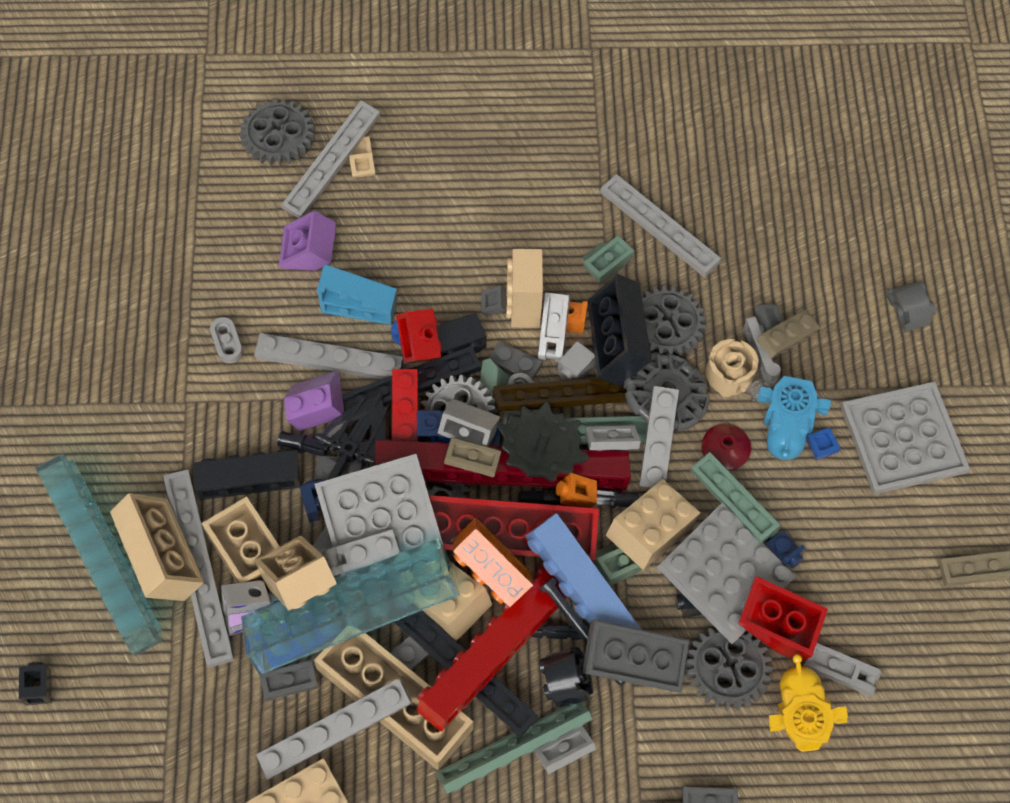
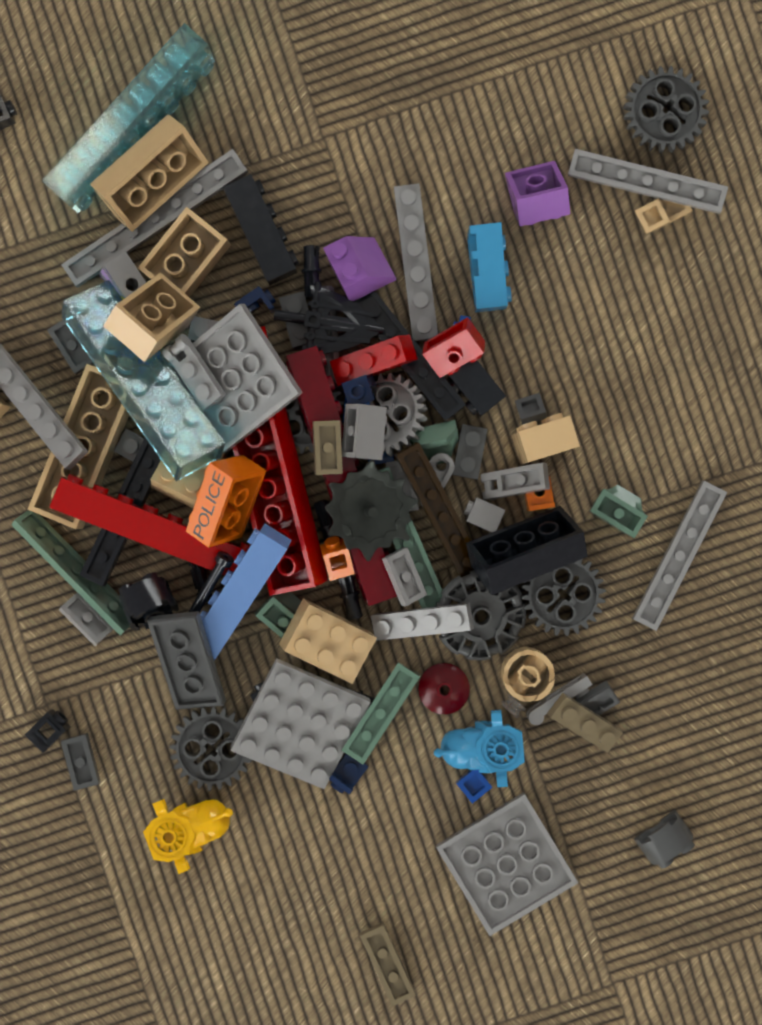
camera: 75 degrees right, 25 degrees up
light grey plate [210,317,243,364] -> none
red slope [738,576,828,664] -> none
light grey plate [803,643,882,697] -> none

